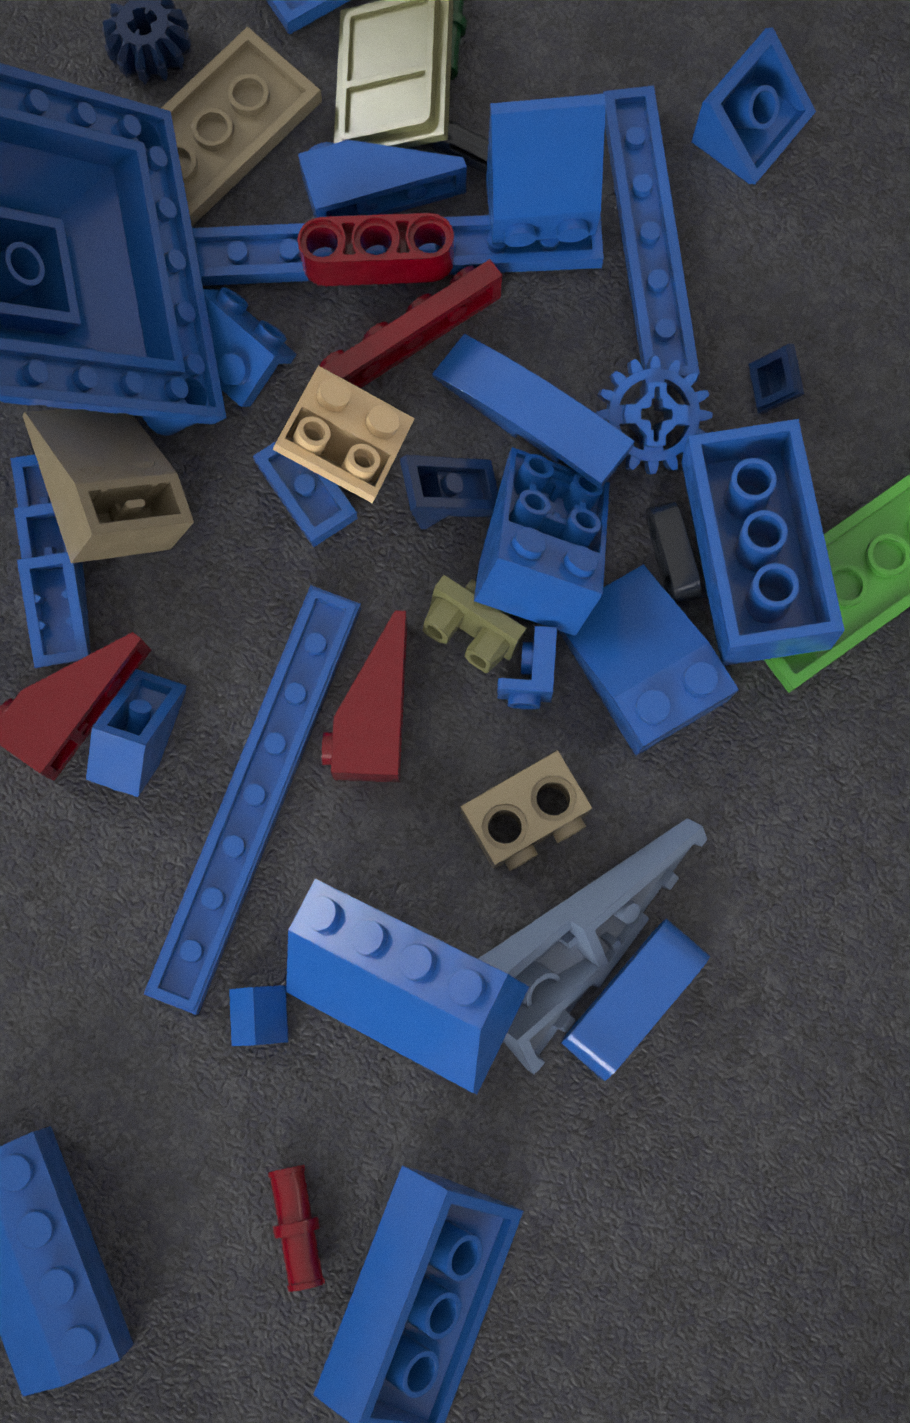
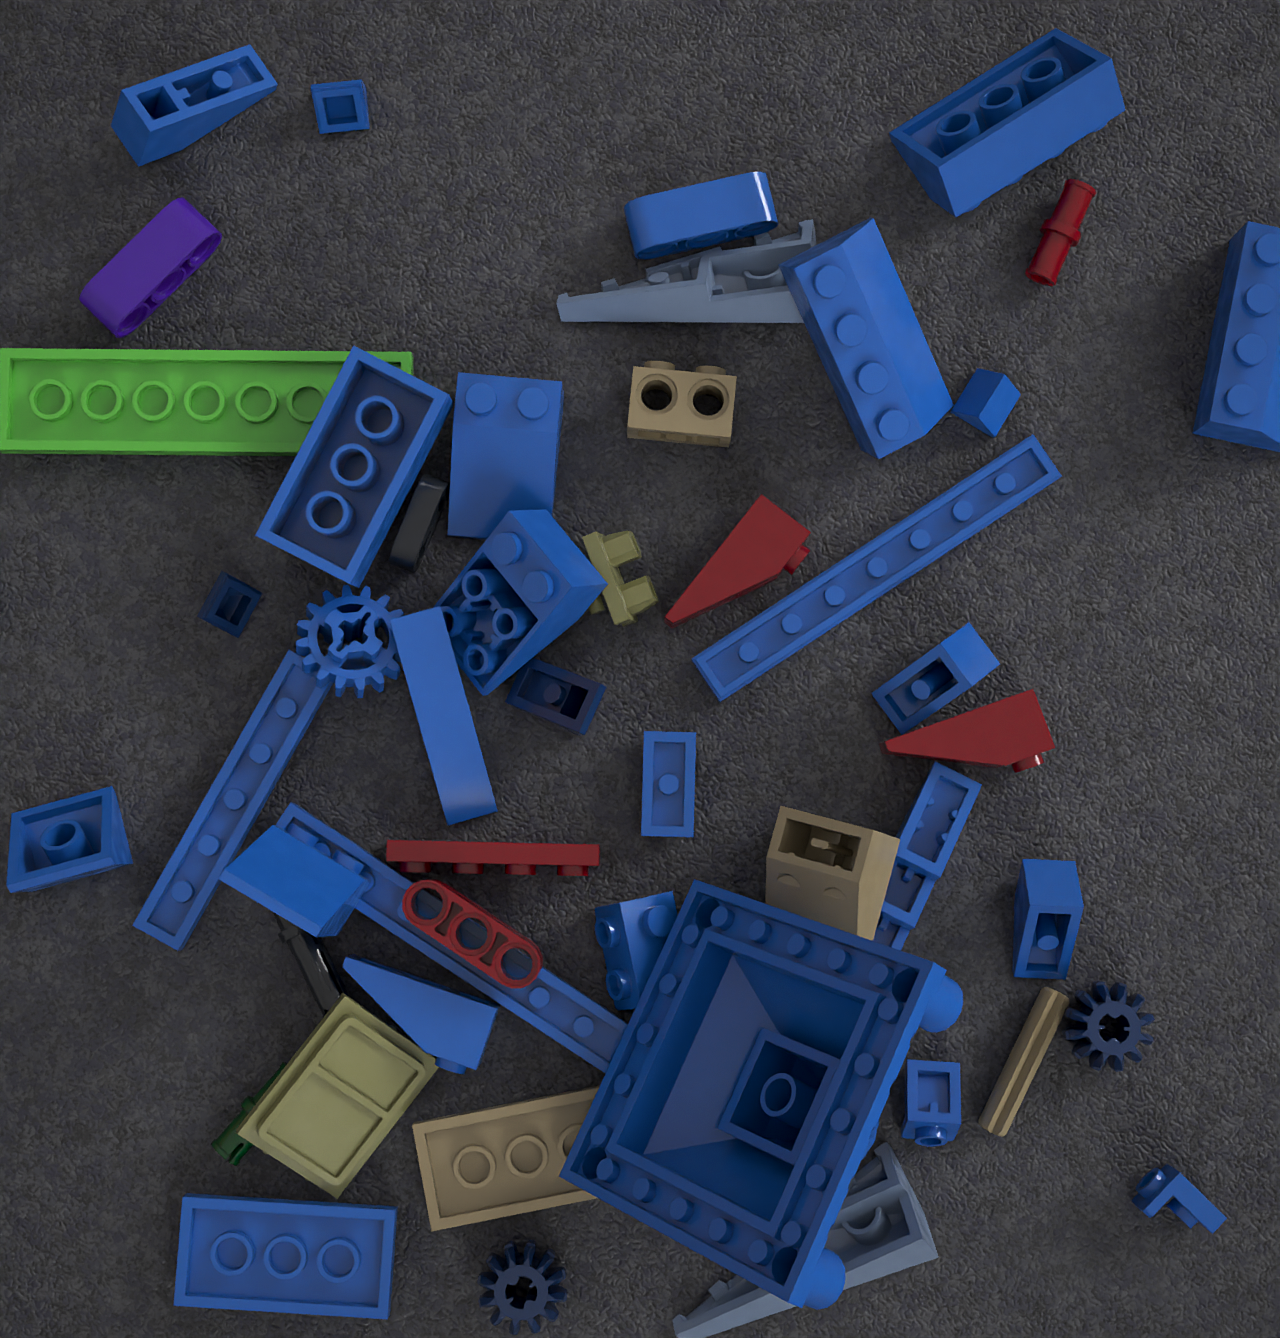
camera: 145 degrees left, 5 degrees up
tan slope [273,366,415,503] -> none
blue bracket [497,626,557,710] -> none

